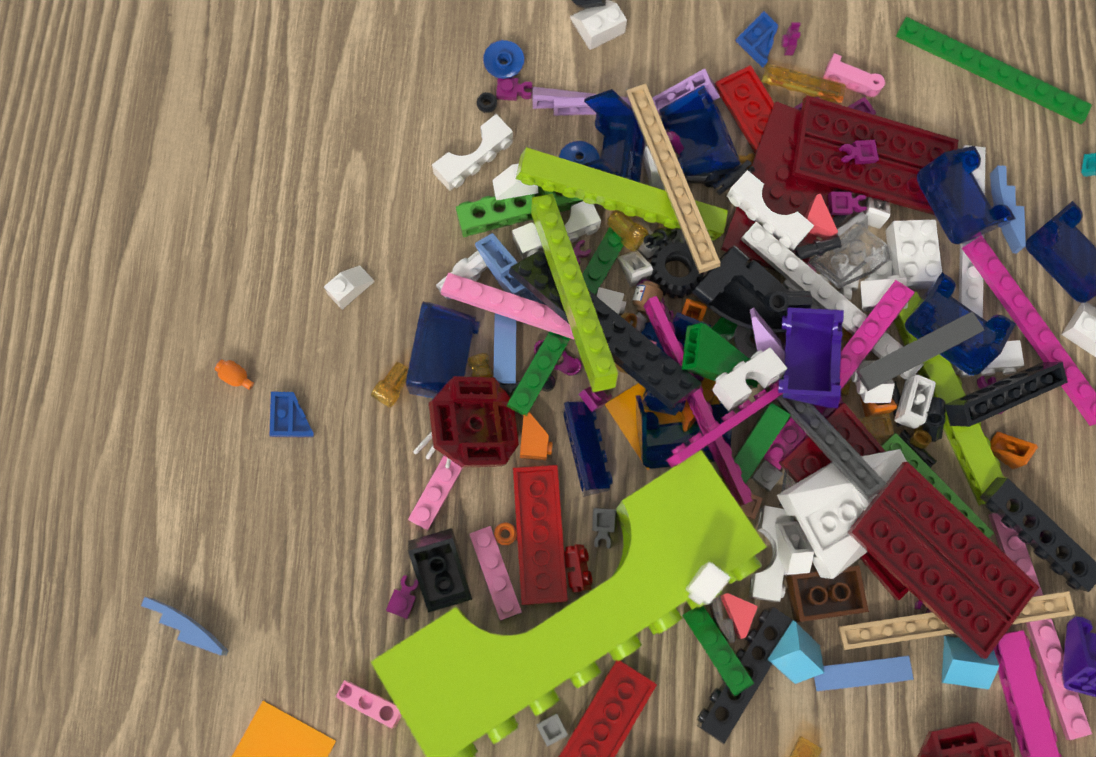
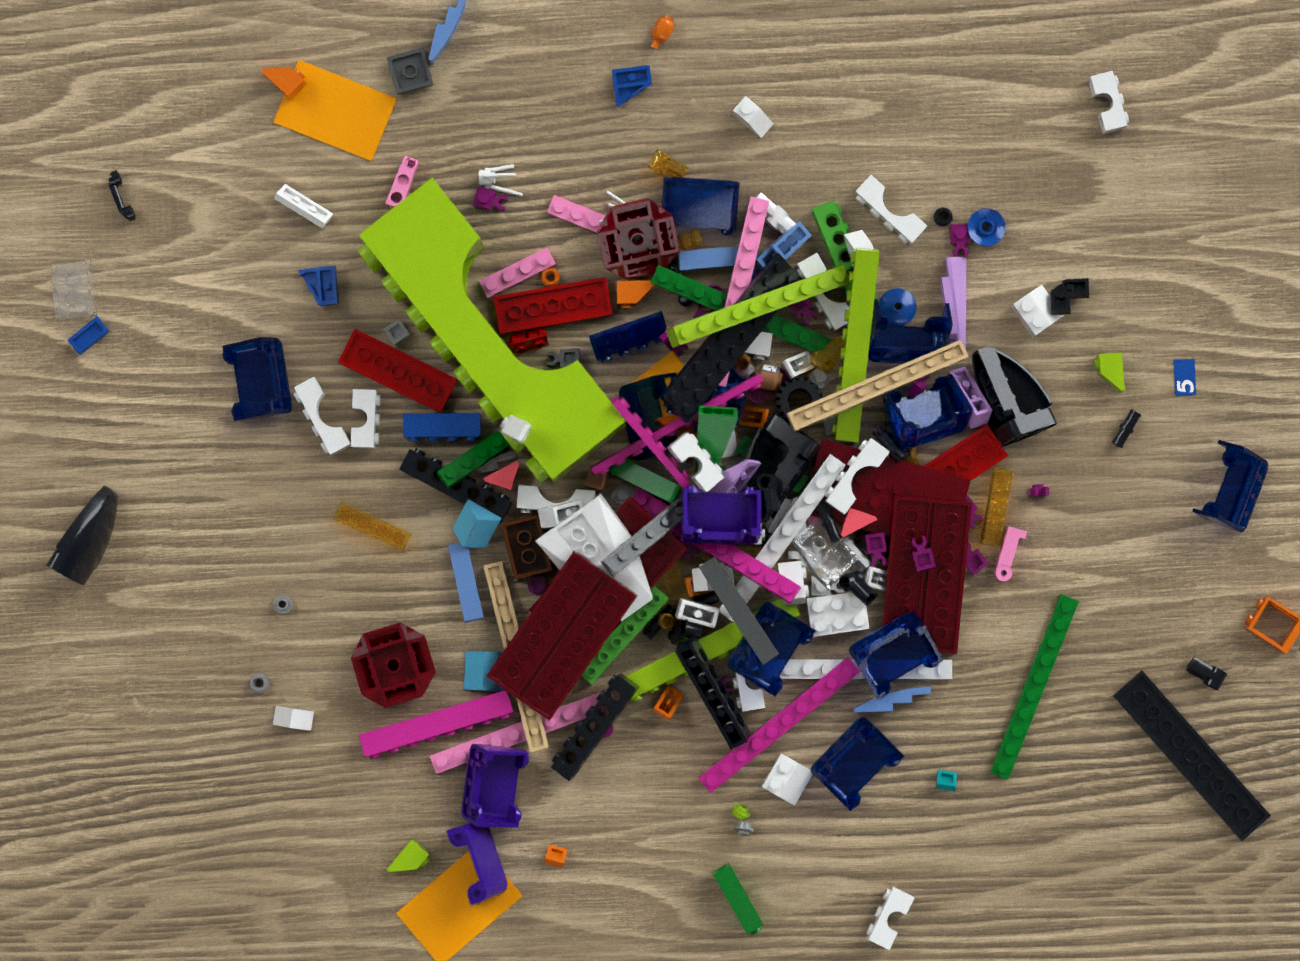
camera: 85 degrees right, 10 degrees up
black slope [408,528,472,613] -> none
black pin [644,228,677,249] -> none
blue wing [735,11,778,68] -> none
none -> dark grey plate [387,48,434,95]
none -> blue brick [403,413,481,442]
none -> white plant [479,164,523,197]
none -> magenta plate [528,575,547,595]
none -> black piece [839,570,877,606]
none -> black panel [972,347,1057,447]

